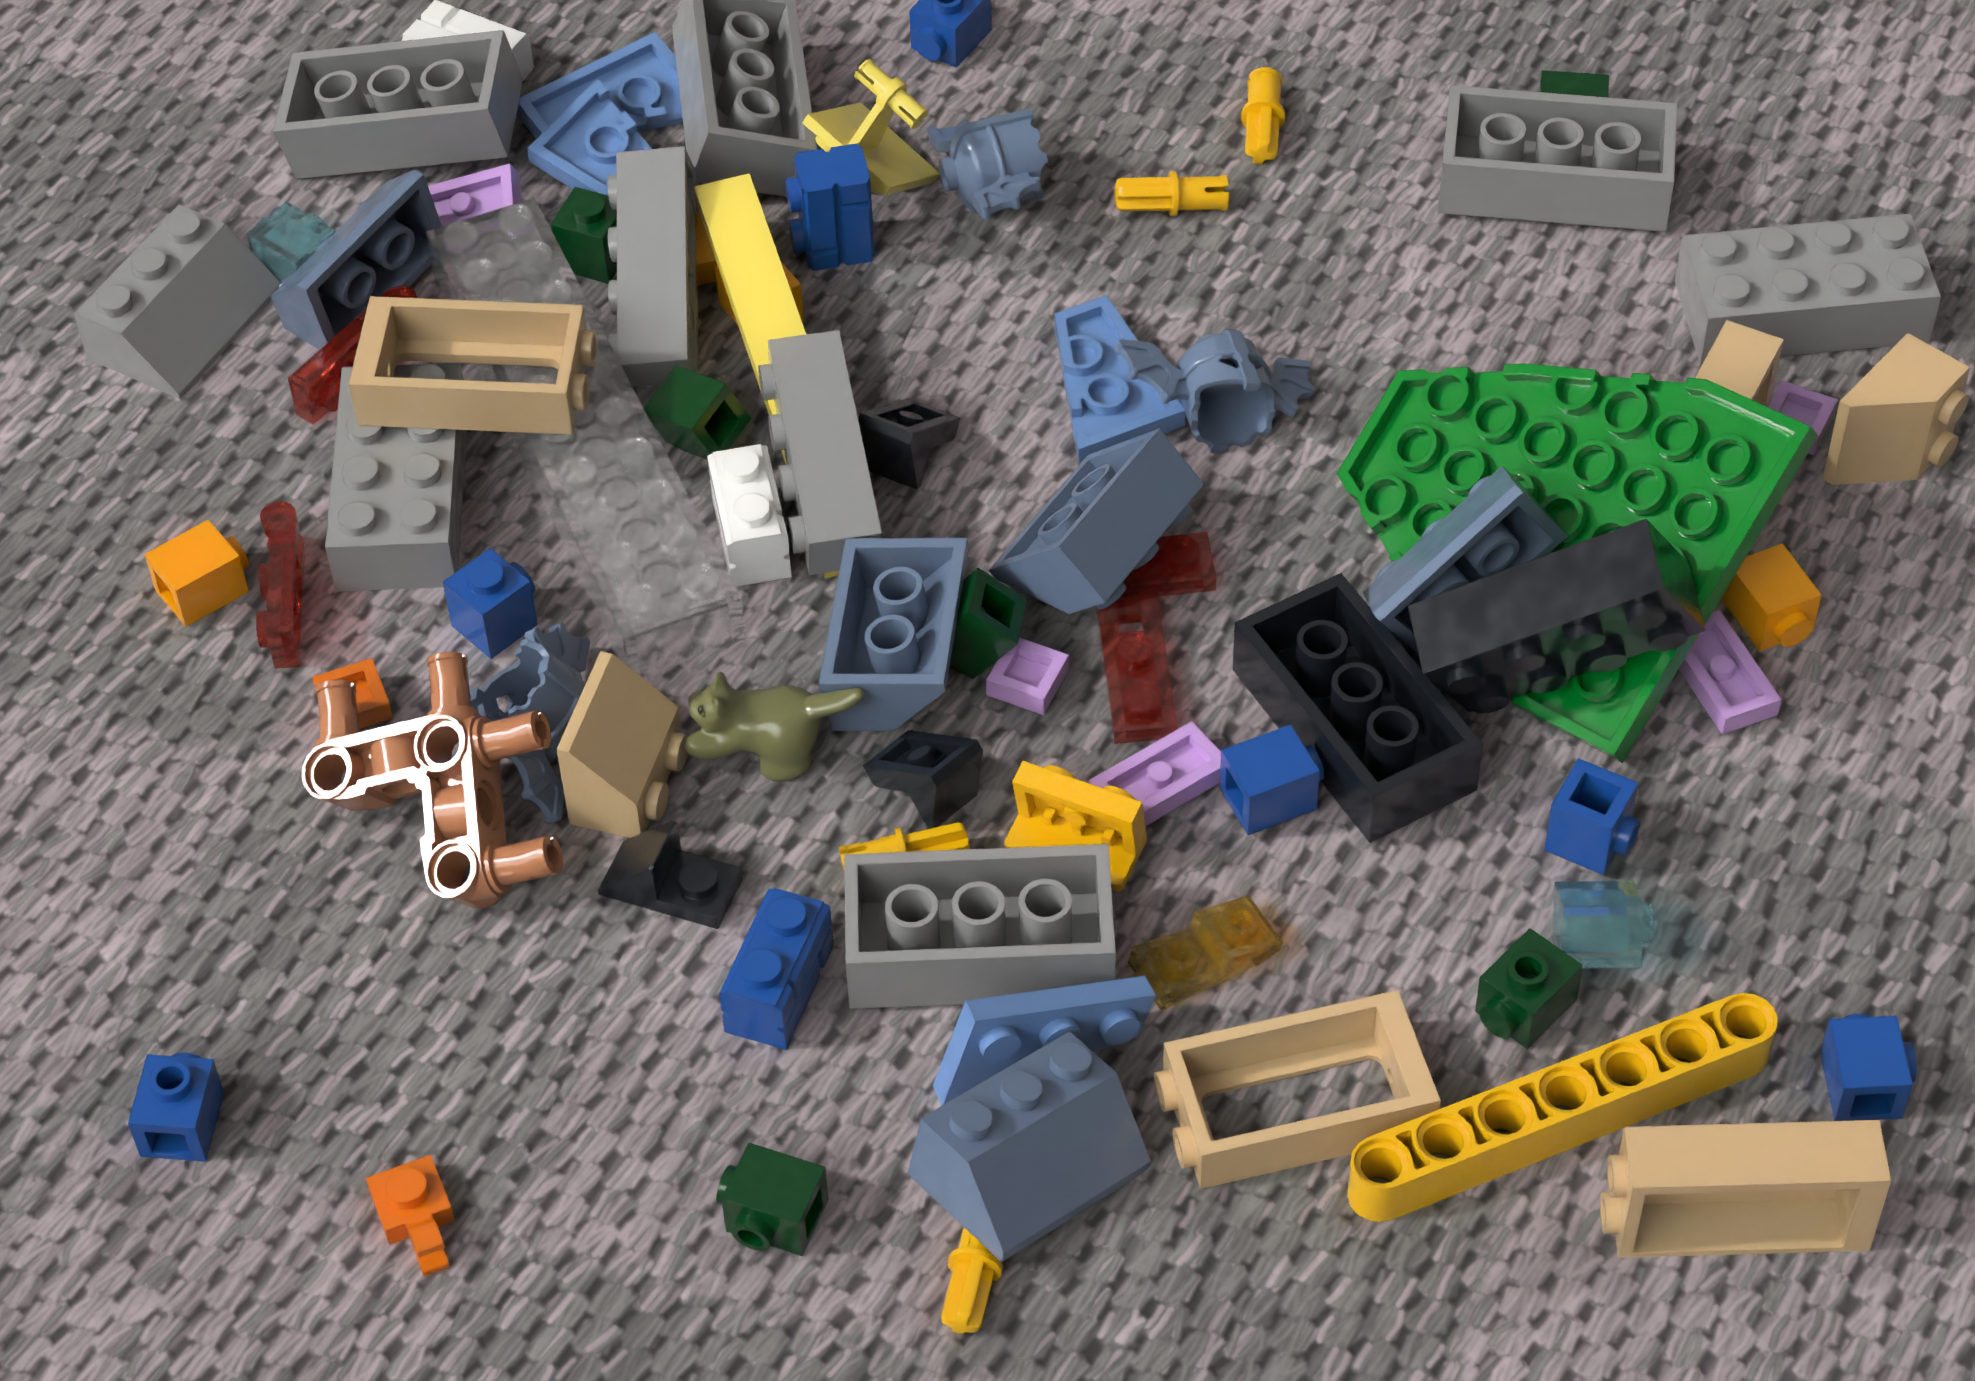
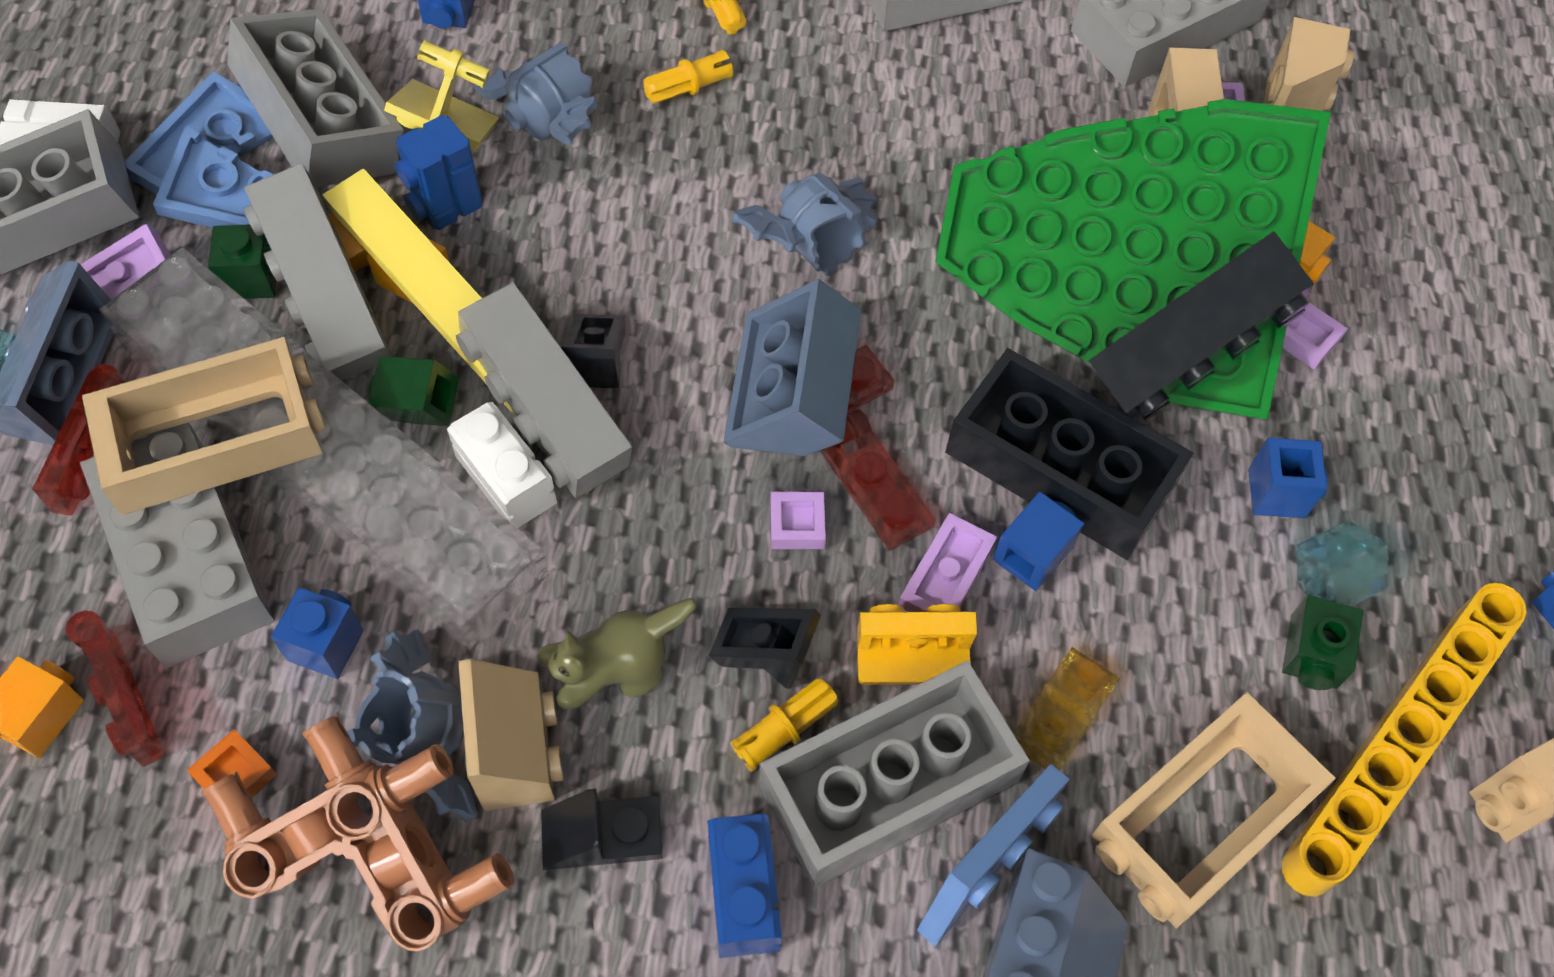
camera: 30 degrees left, 10 degrees up
sand blue slope [818,538,969,731] -> none
dark green brick [950,568,1027,679] -> none
medium blue wing [1054,295,1185,465] -> none
sand blue slope [1363,466,1568,653] -> none

